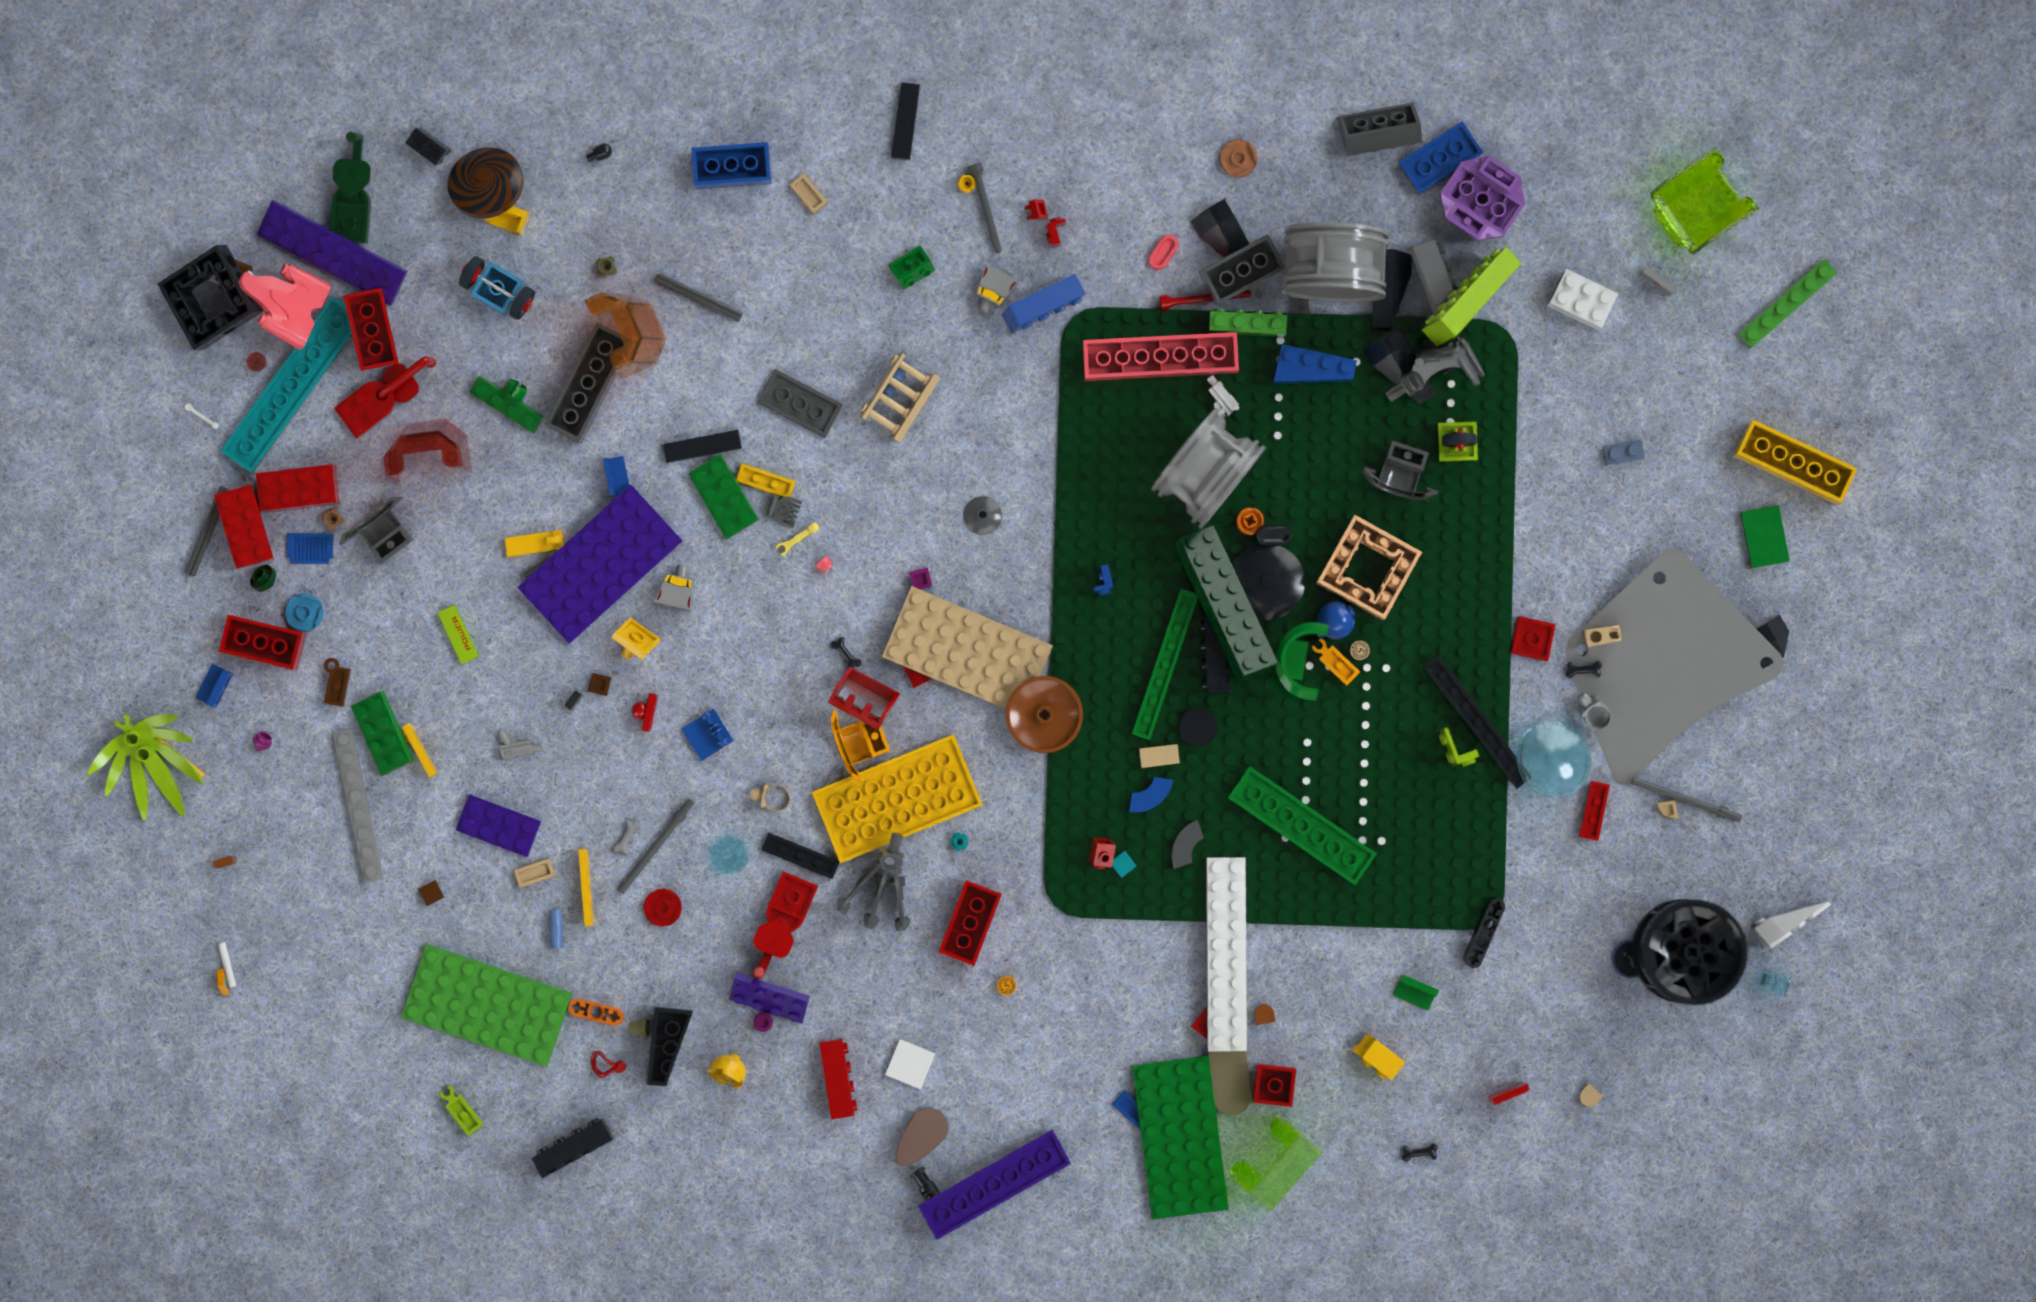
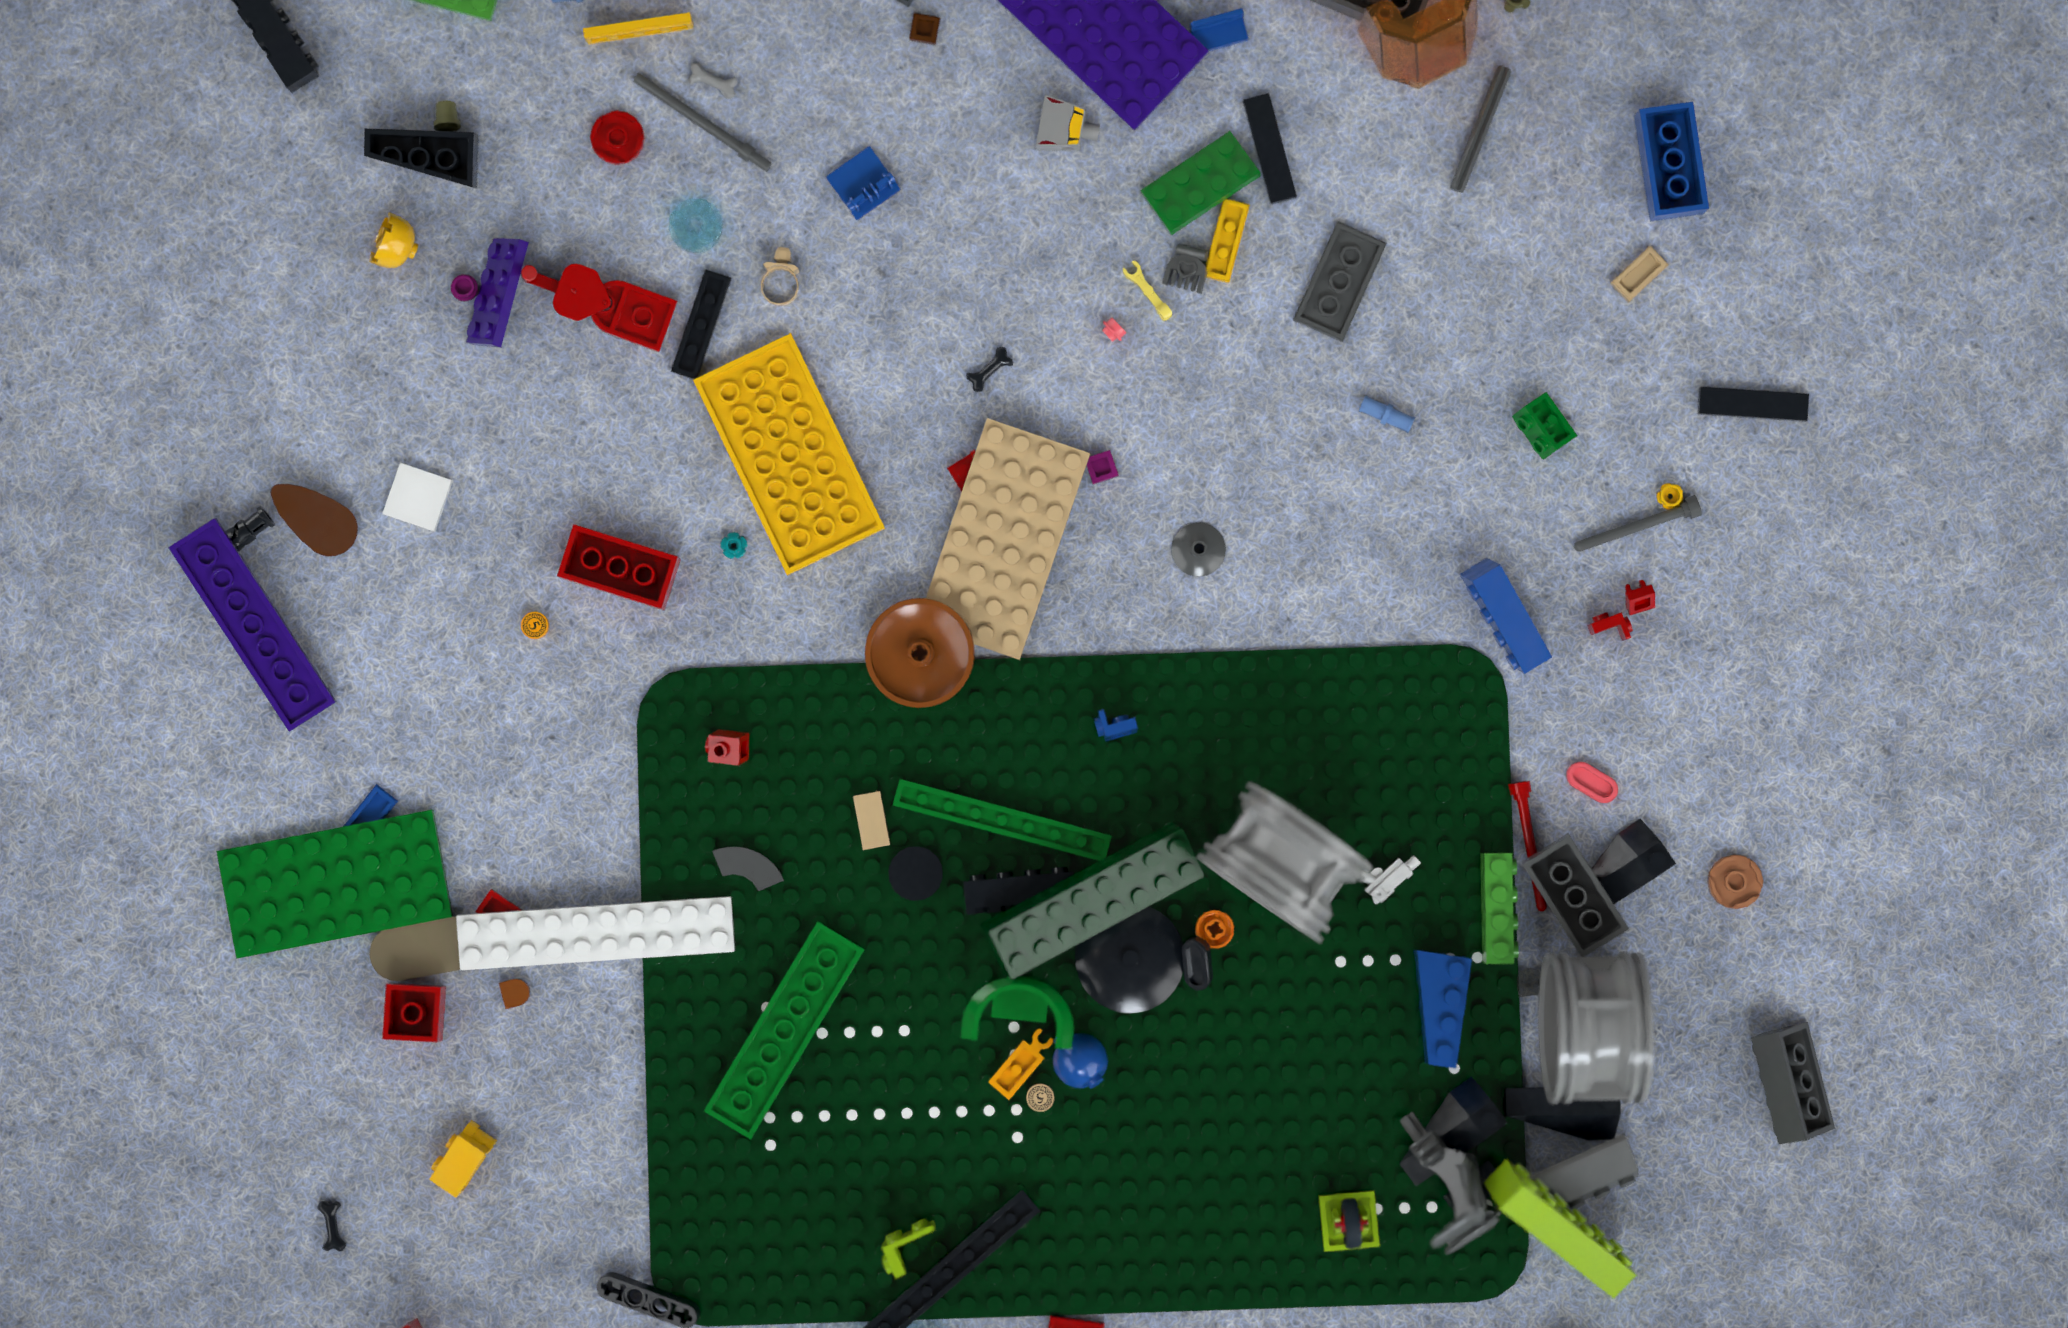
camera: 85 degrees right, 0 degrees up
orange beam [568,999,624,1026] -> none
red piece [591,1051,626,1078] -> none
yellow tile [611,617,661,660] -> none
red tile [631,693,658,732] -> none
red brick [819,1039,858,1120] -> none
red window [828,667,900,730] -> none
light orange piece [830,709,891,783] -> none
dark grey piece [836,832,911,931] -> none
tan fence [859,353,940,442] -> none
light grey torso [976,265,1018,314] -> none
coral brick [1083,332,1239,381] -> none
teal tile [1112,851,1137,878] -> none
blue tile [1129,777,1173,812] -> none
clear neon green windscreen [1228,1114,1323,1211] -> none
light nougat brick [1316,515,1422,621] -> none
dark grey piece [1363,440,1439,500] -> none
green panel [1393,974,1439,1010] -> none
blue plate [1398,121,1483,195] -> none
medium lavender piece [1439,155,1525,241] -> none

